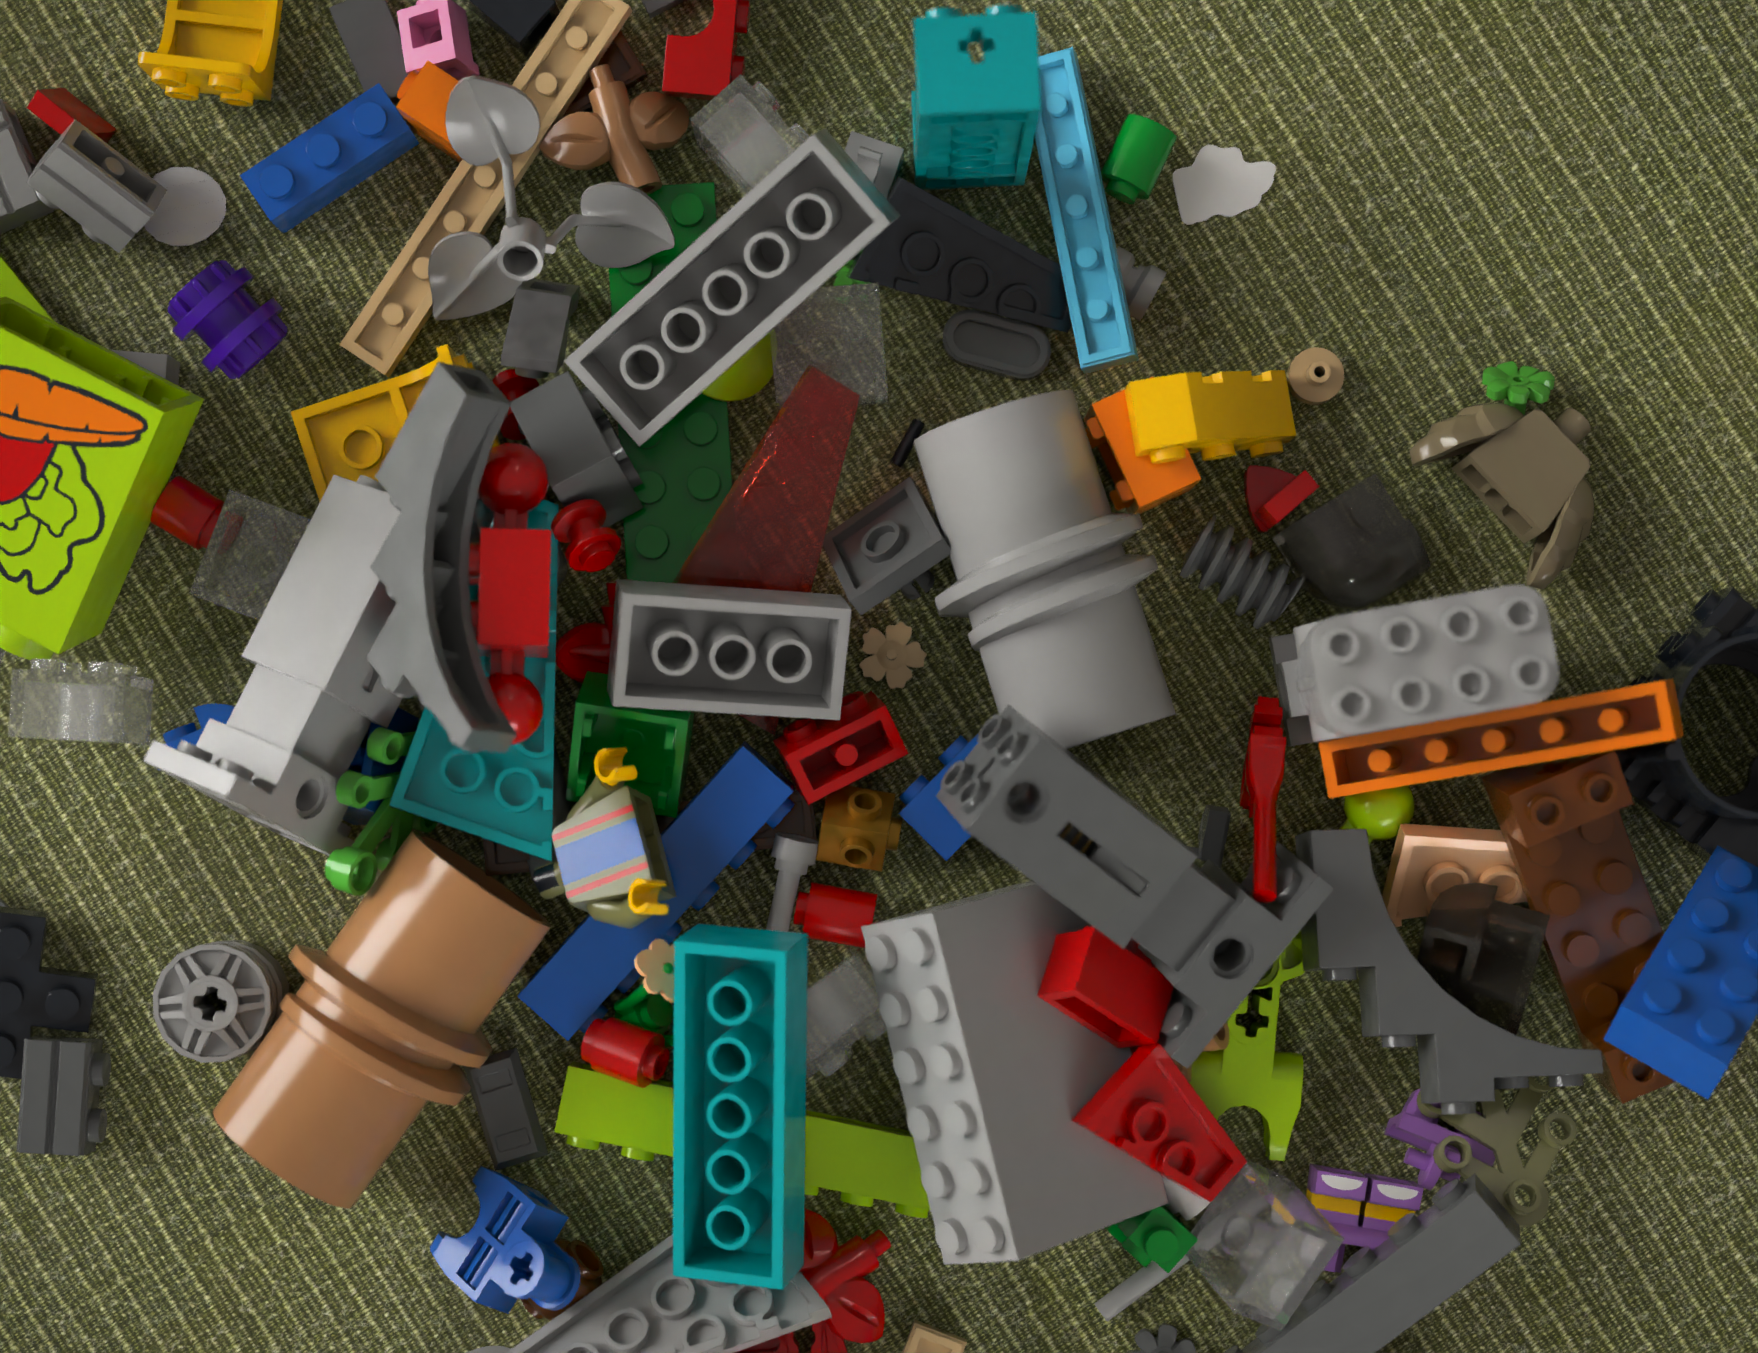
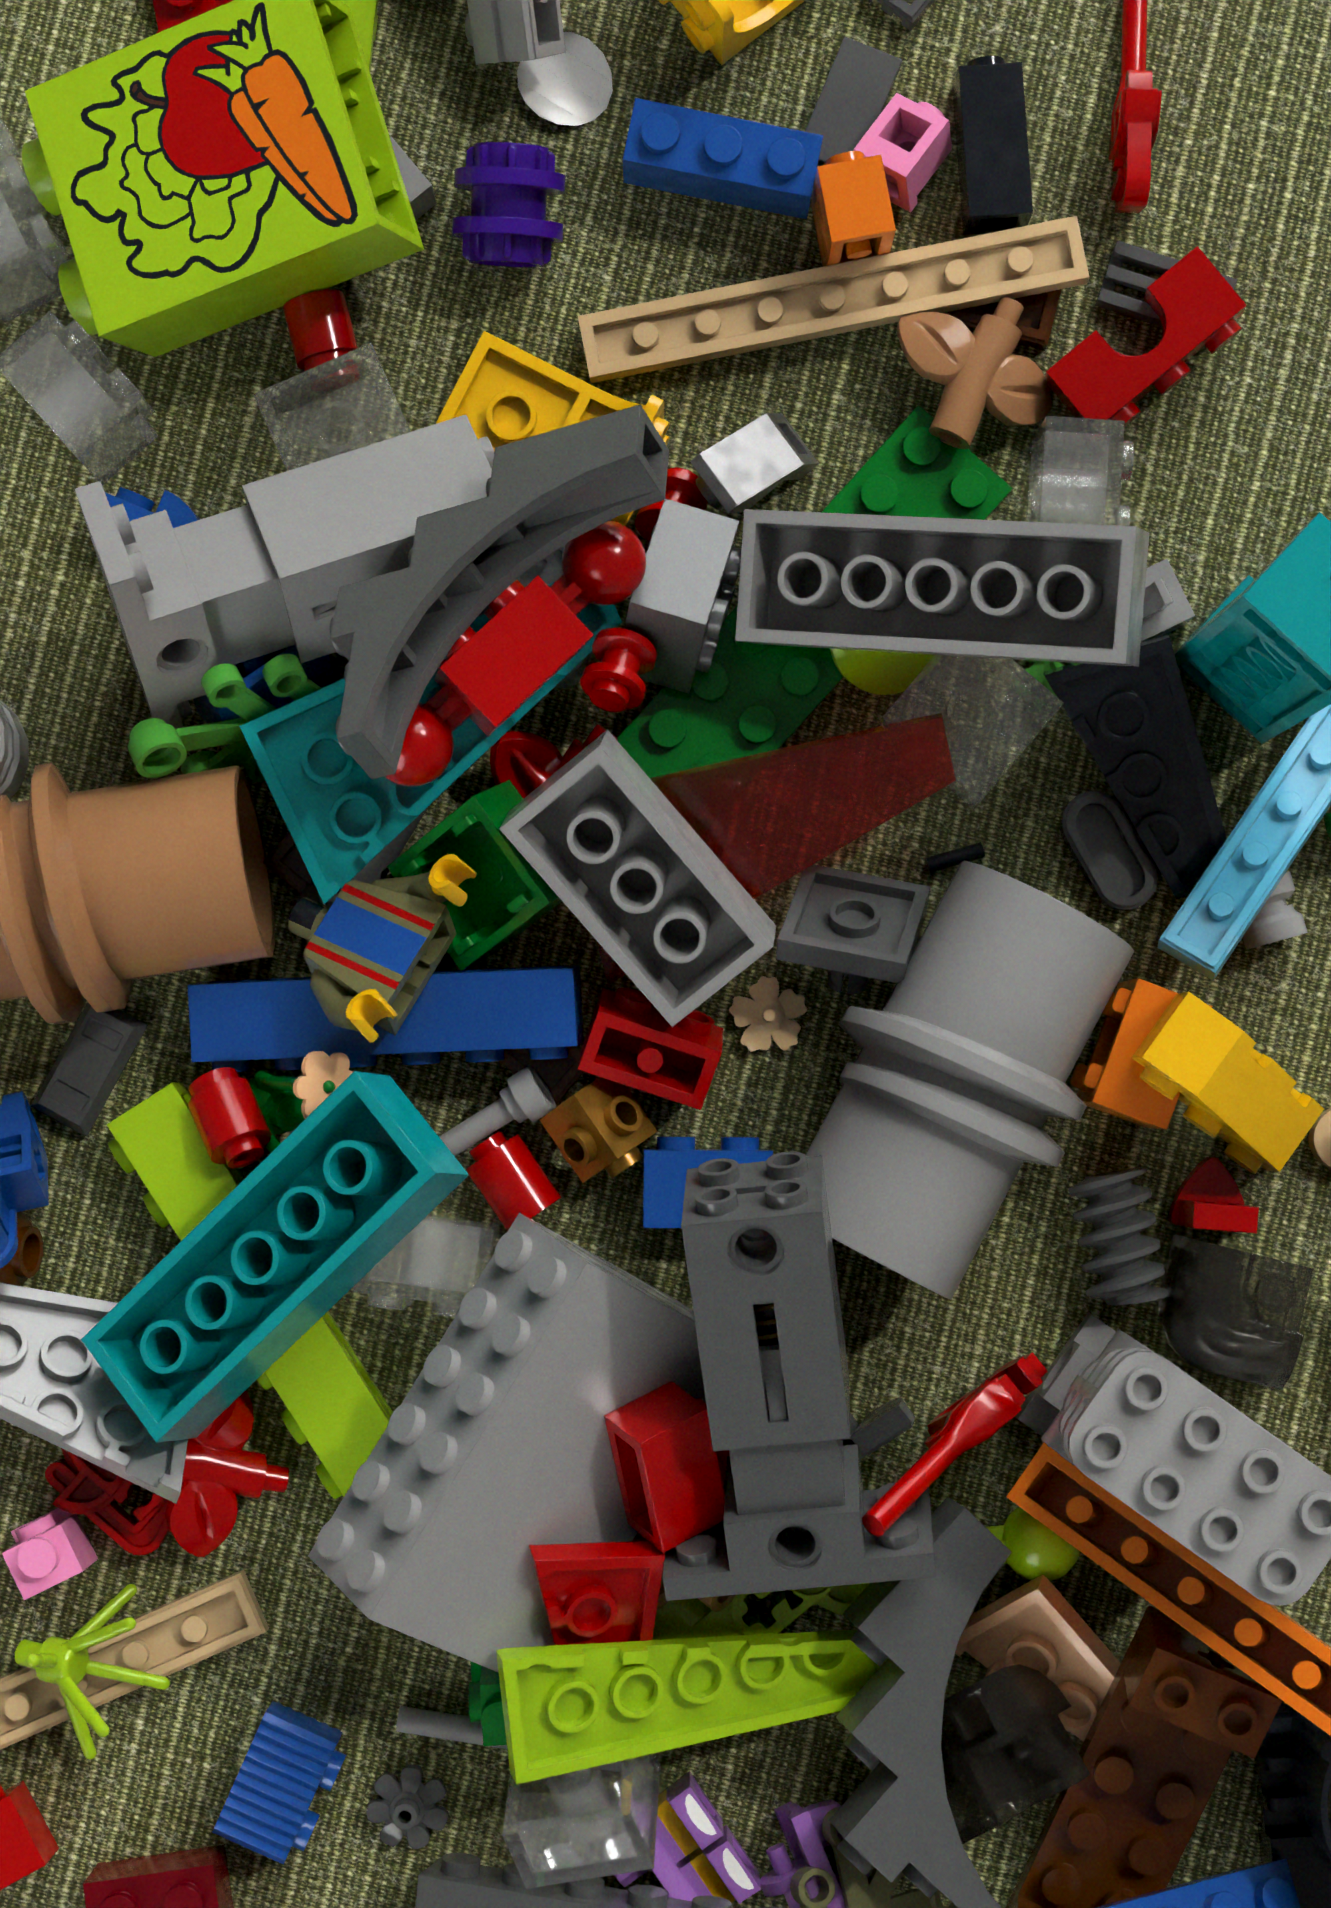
camera: 45 degrees right, 0 degrees up
light grey plant [428,75,675,320] -> none
none -> lime wing [496,1629,888,1785]

